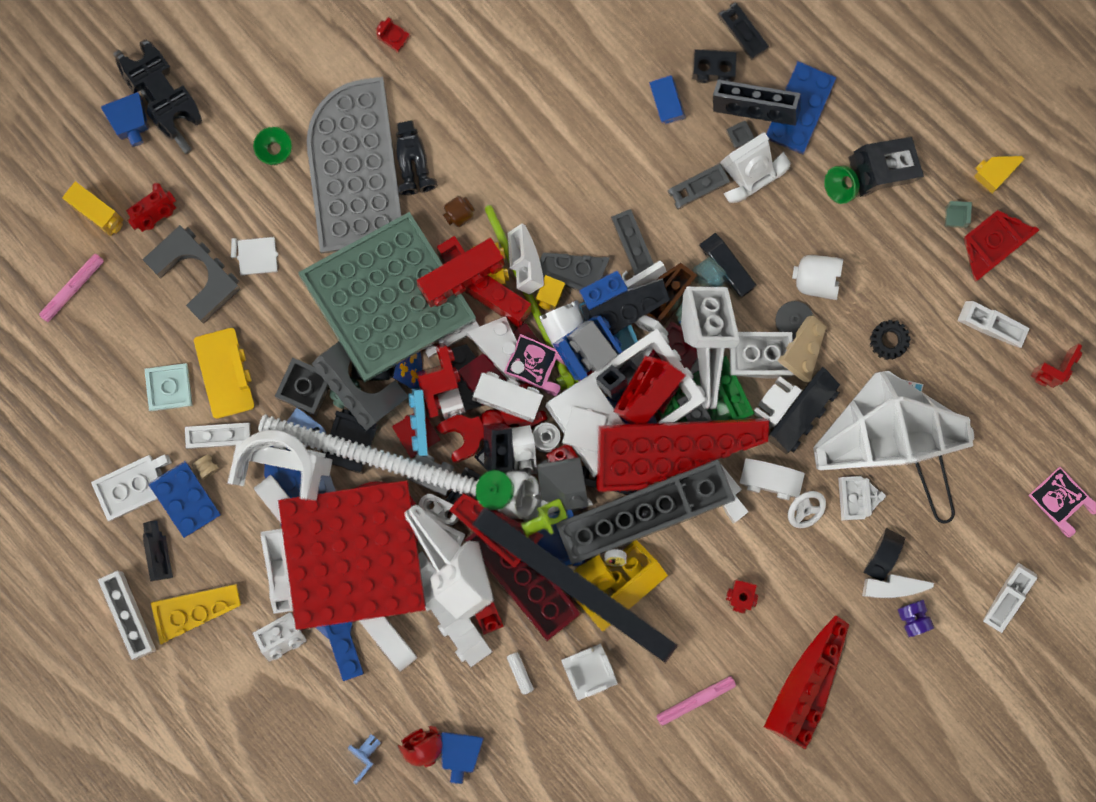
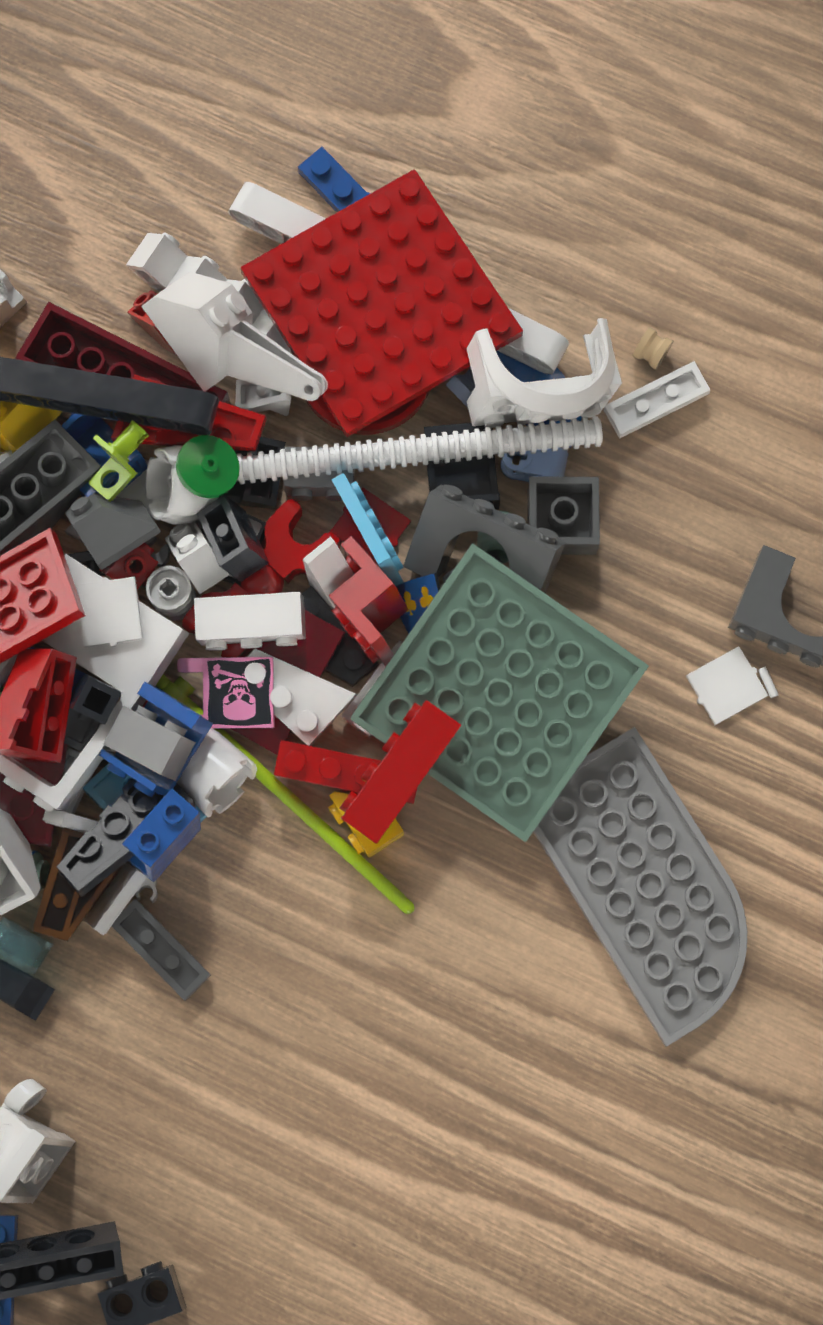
camera: 160 degrees right, 5 degrees down
white tile [91,455,172,521] -> none
white brick [98,571,156,660] -> none
black hinge [143,520,173,582] -> none
light aqua tile [144,363,193,412] -> none
blue plate [148,460,221,538] -> none
yellow wing [151,584,241,645] -> none
yellow bracket [194,328,255,419] -> none
green piece [253,127,292,166] -> none
white bracket [253,612,307,661] -> none
white arch [261,529,293,614] -> none
light blue bracket [348,734,381,785] -> none
red bracket [376,17,410,53] -> none
black piece [396,121,438,196] -> none
red cylinder [398,726,442,767] -> none
white plate [419,494,459,526] -> none
red panel [437,235,465,263] -> none
blue torso [441,732,483,784] -> none
reddish brown head [443,196,475,227] -> none
white axle [507,652,534,695] -> none
white slope [508,224,544,295] -> none
yellow brick [536,275,565,311] -> none
dark grey wing [540,253,610,291] -> none
blue hinge [649,75,686,124] -> none
dark grey plate [668,163,730,210] -> none
dark grey plate [726,120,754,150] -> none

